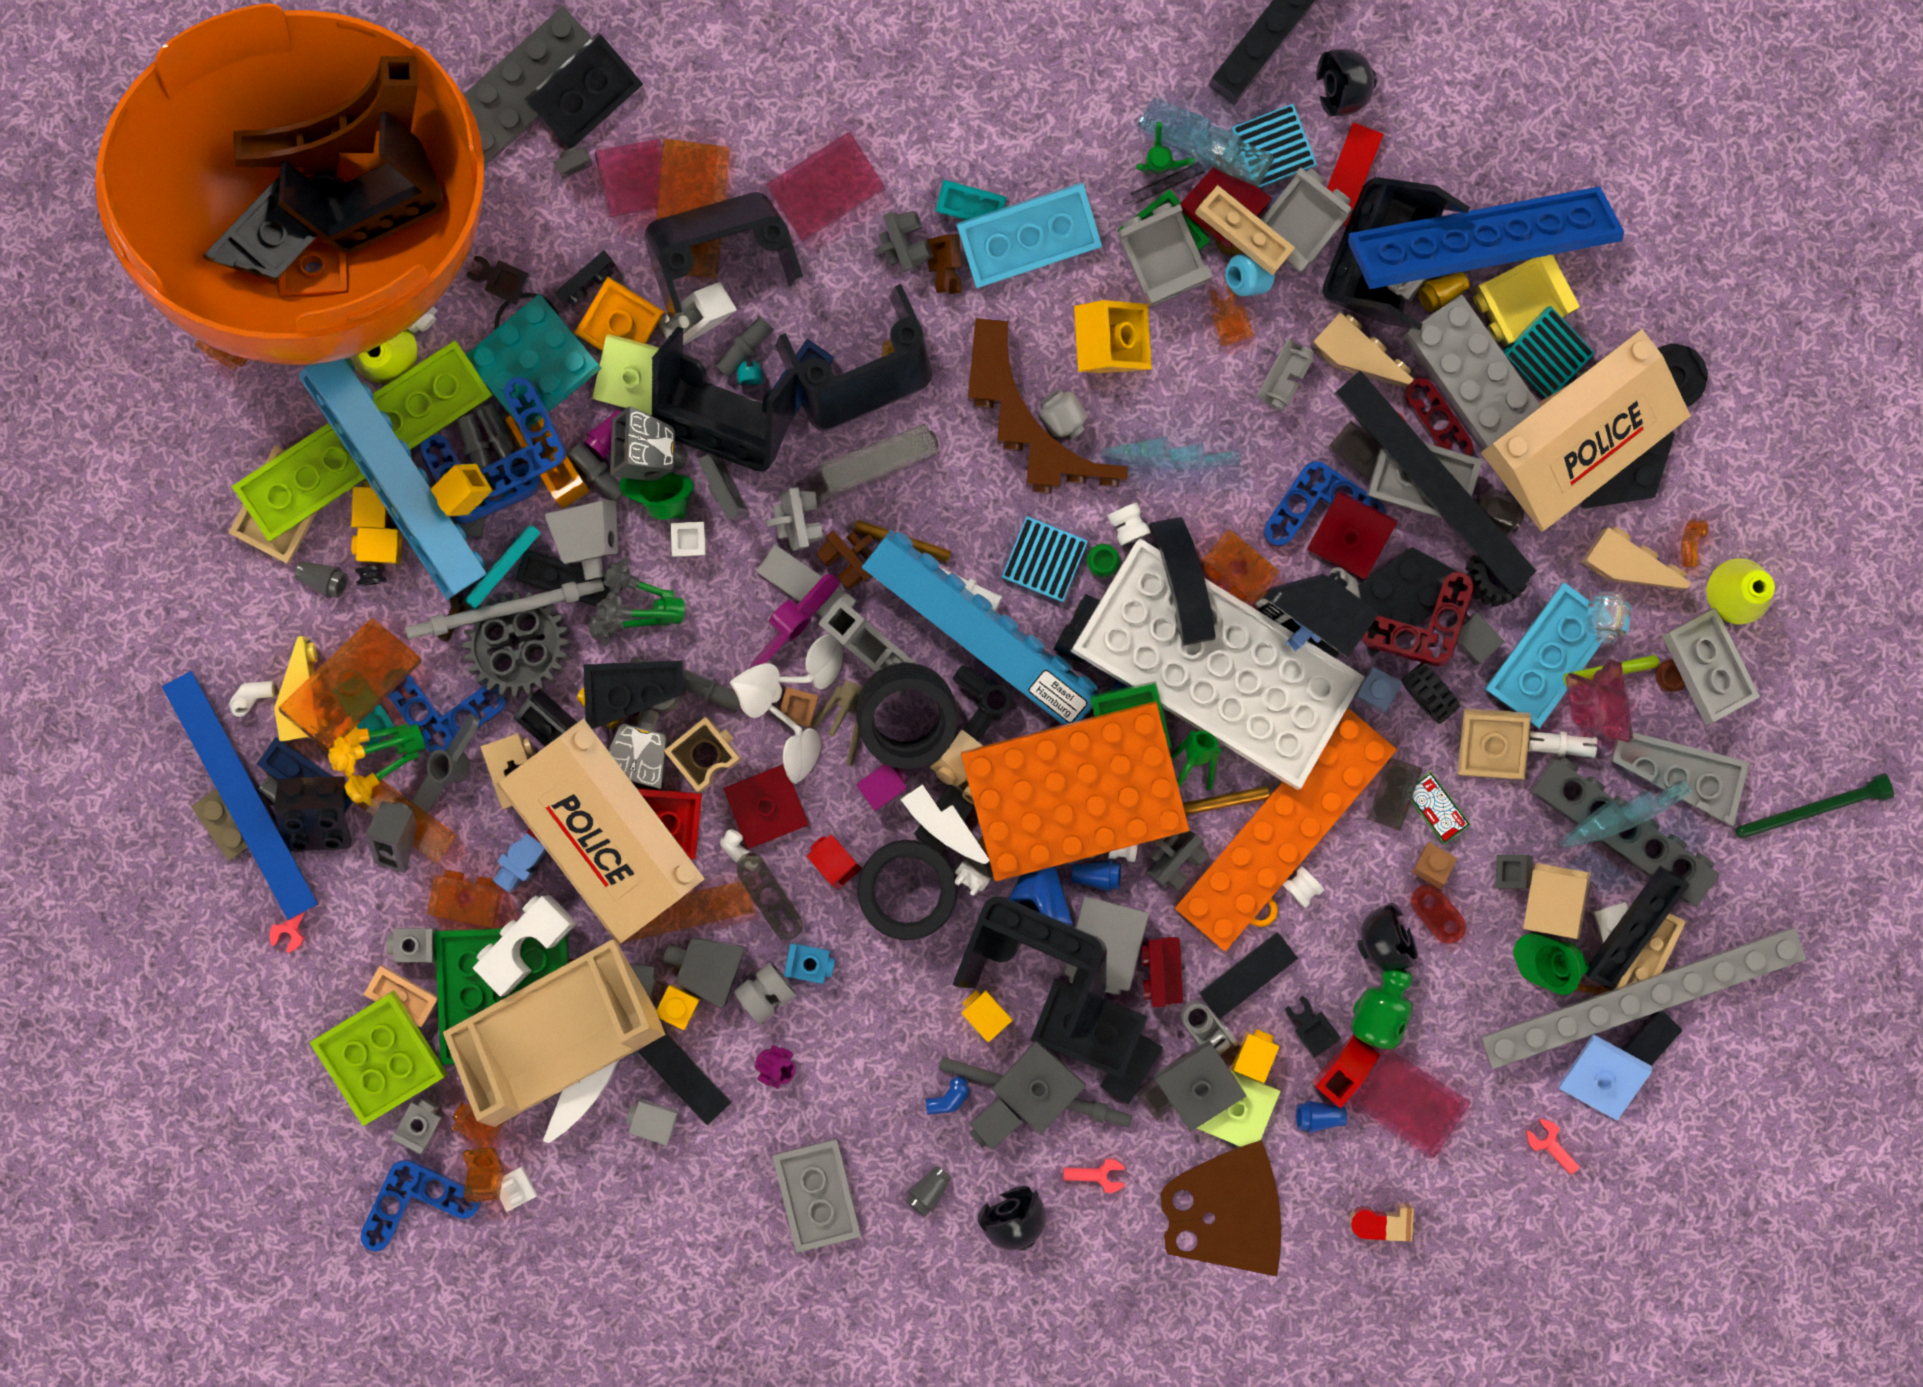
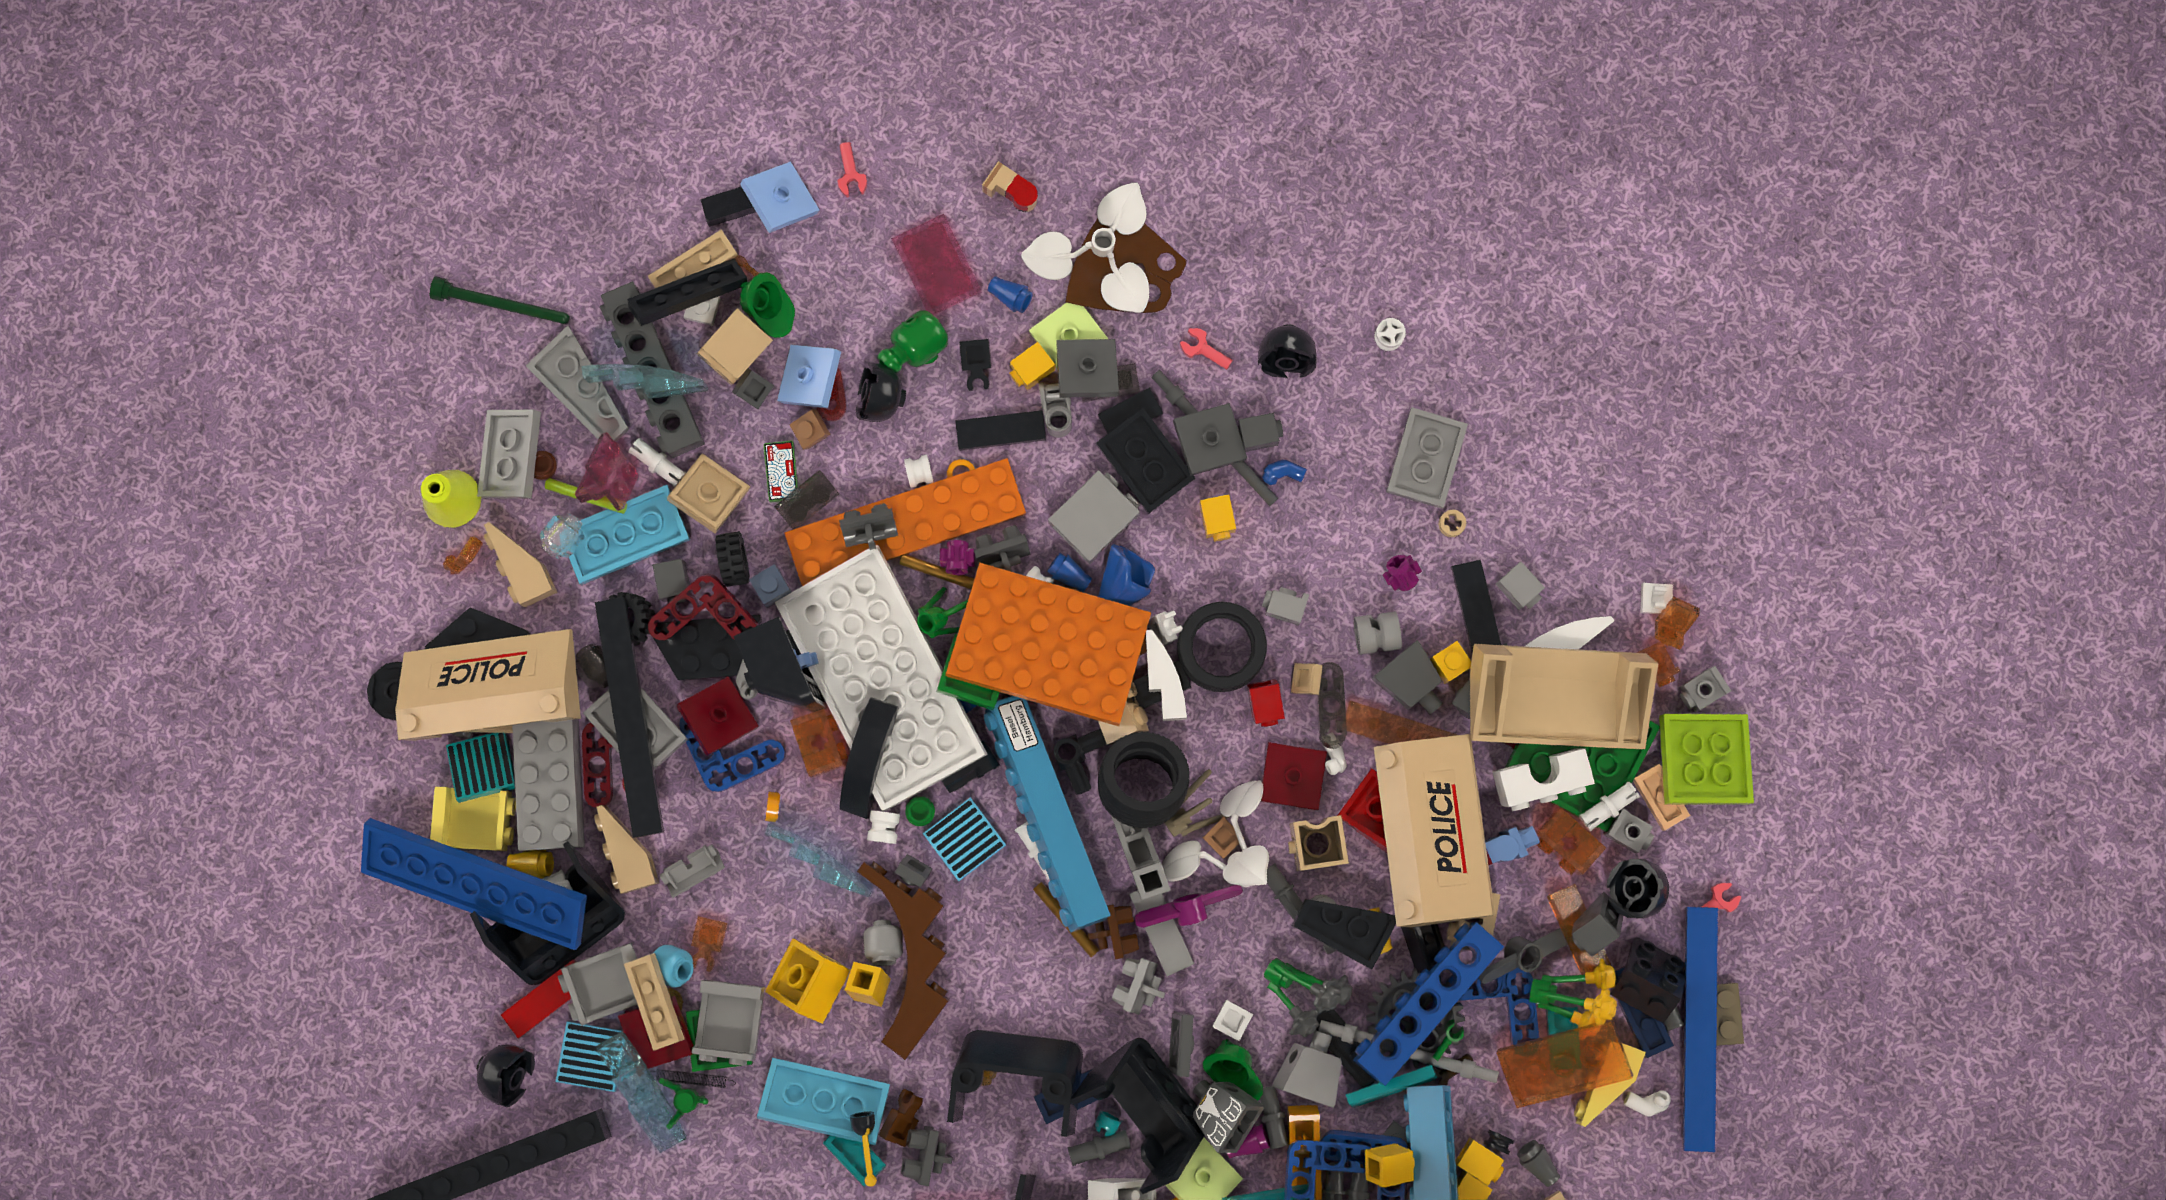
camera: 145 degrees left, 5 degrees down
blue beam [360,1159,481,1252] -> none
light grey torso [608,709,669,789] -> none
dark azure brick [784,942,836,984] -> none
clear smoke slope [805,423,939,508] -> none
magenta brick [856,763,909,811] -> none
dark grey cone [905,1166,952,1217] -> none
black windscreen [952,896,1107,1038] -> none
dark red bracket [1141,937,1183,1007] -> none
red slope [1311,1034,1380,1108] -> none
clear smoke plate [1328,421,1381,482] -> none
light grey plate [1479,927,1806,1069] -> none
none -> light orange tile [765,792,780,822]
none -> light blue plate [777,345,841,408]
none -> dark grey hips [839,504,898,550]
none -> yellow brick [844,962,891,1007]
none -> hinge [850,1111,877,1187]
none -> dark grey plate [894,854,933,888]
none -> magenta gear [939,540,975,575]
none -> white plant [1021,183,1149,313]
none -> light grey brick [1262,587,1309,626]
none -> tan tile [1291,663,1322,695]
none -> blue brick [1354,922,1504,1086]
none -> white wheel [1374,318,1406,351]
none -> green hand [1432,1019,1464,1061]
none -> tan bush [1438,510,1466,537]
none -> white pin [1579,782,1640,832]
none -> black cylinder [1607,859,1669,919]

